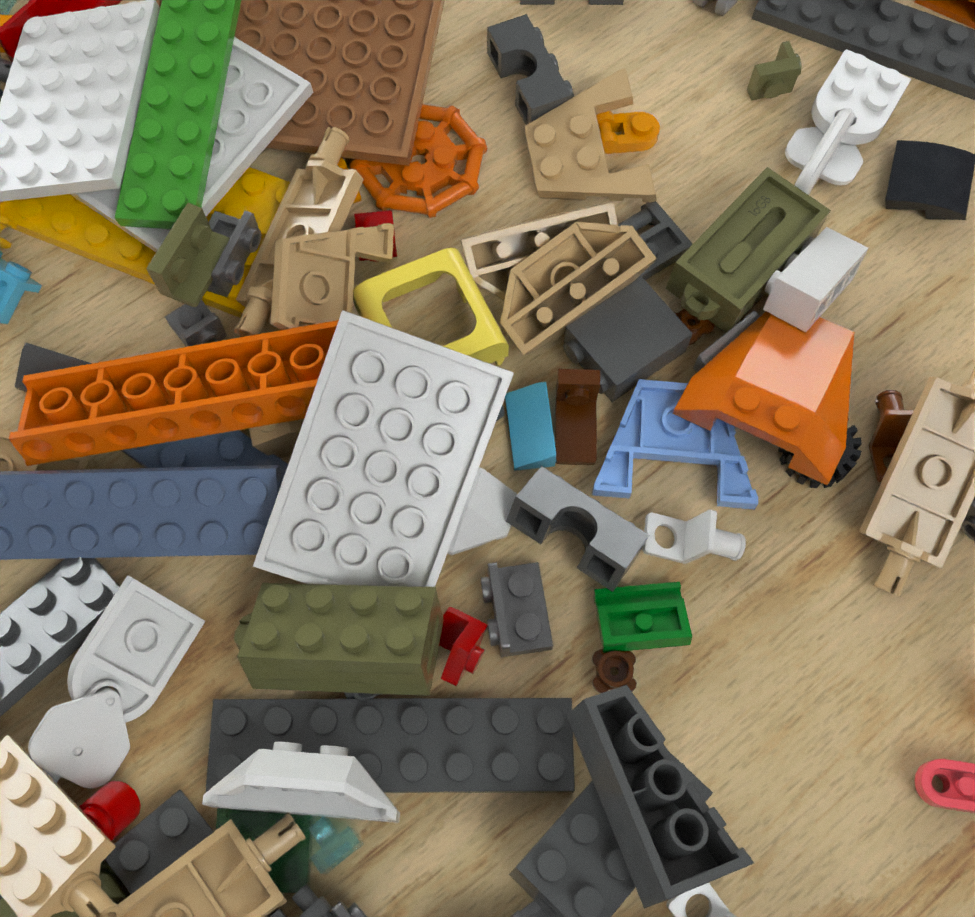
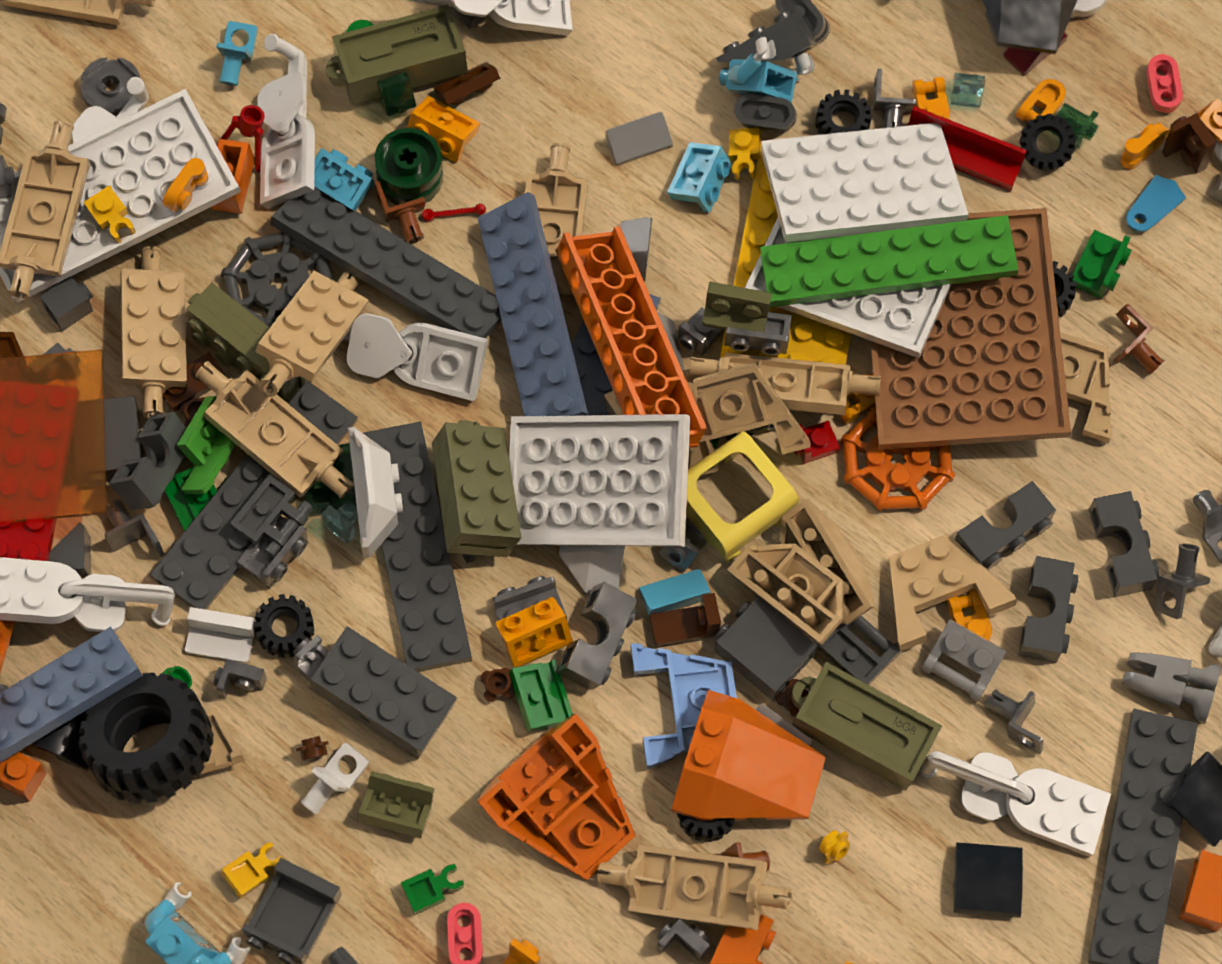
camera: 75 degrees right, 0 degrees up
red brick [79,781,141,841] -> none
red bracket [439,607,488,686] -> none
dark grey wedge [567,685,754,909] -> none
white bracket [642,510,746,564] -> none
olive bracket [747,41,802,101] -> none
white brick [763,227,868,332] -> none
none -> olive bracket [357,772,434,838]
none -> green plate [401,864,464,915]
none -> orange wedge [477,713,636,880]
none -> light orange bracket [495,597,573,668]
none -> yellow plate [819,830,850,865]
none -> light grey plate [921,619,1007,702]
none -> flat silver bracket [985,689,1043,754]
none -> dark grey arch [1018,556,1078,663]

